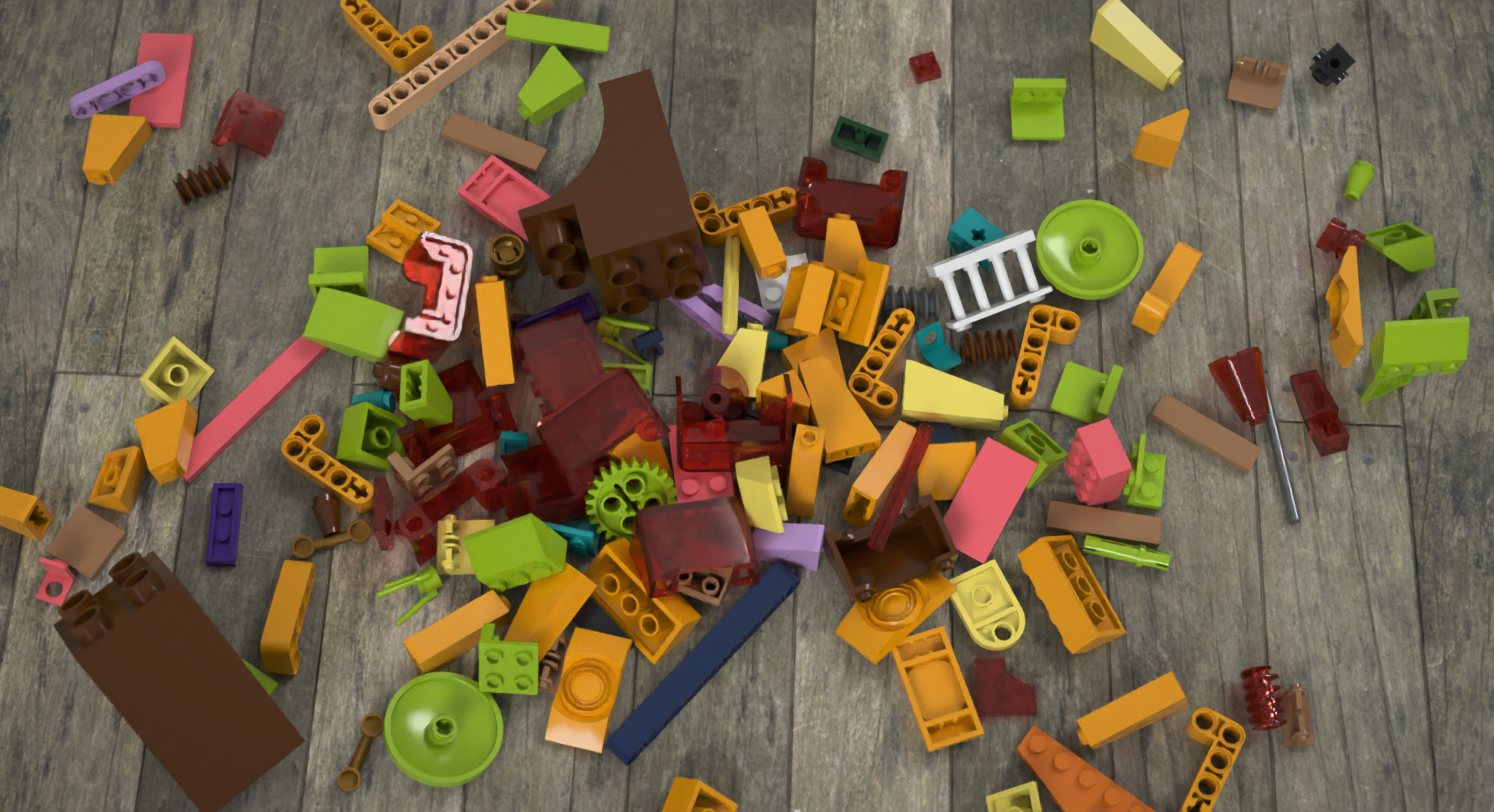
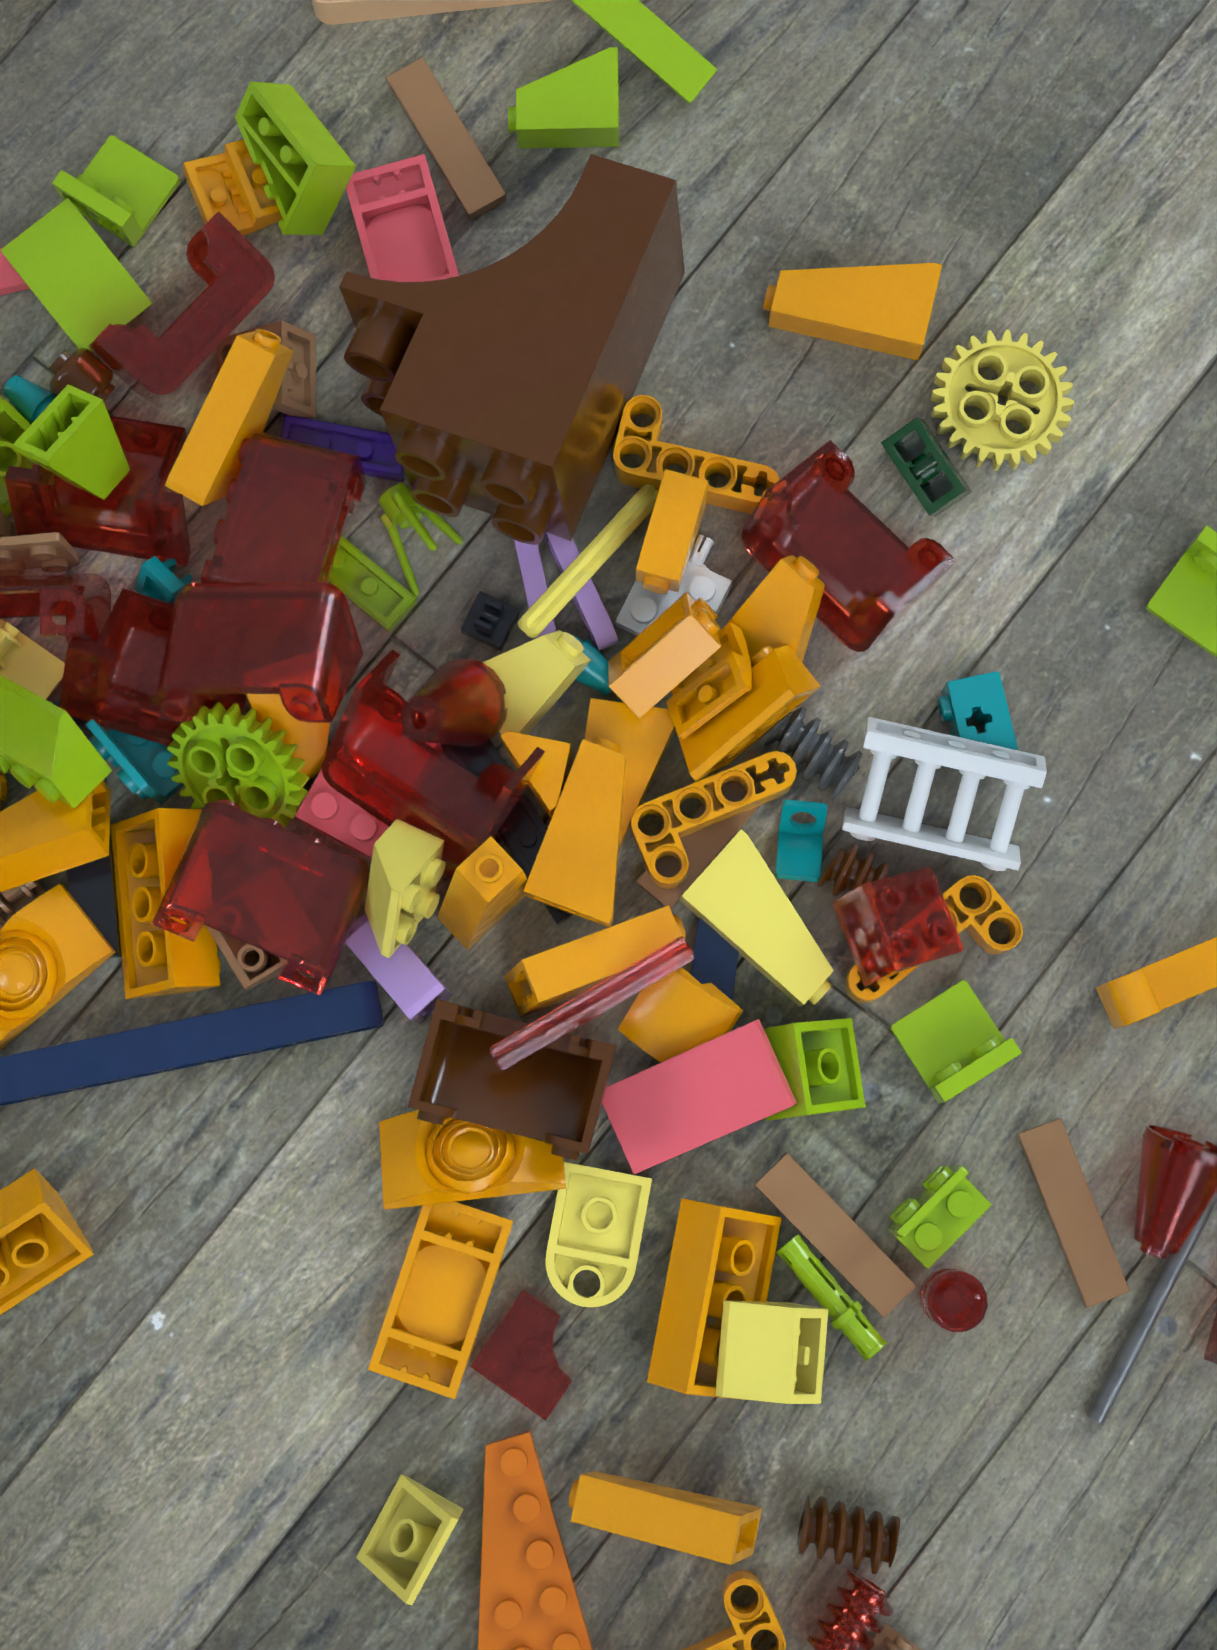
camera: 45 degrees right, 15 degrees up
pearl gold wheel [489,234,527,282] -> none
dark blue tile [631,329,664,361] -> none
clear red tile [908,52,942,84] -> none
lime dish [1035,199,1144,300] -> none
coral brick [1064,418,1132,507] -> none
none -> lime wedge [235,81,356,235]
none -> black tile [461,591,520,651]
none -> light yellow slope [715,1300,828,1404]
none -> light orange slope [763,263,942,361]
none -> reddish brown piece [797,1495,900,1574]
none -> clear red bracket [832,867,963,987]
none -> clear red wheel [920,1268,988,1332]
none -> light yellow gear [930,329,1074,471]

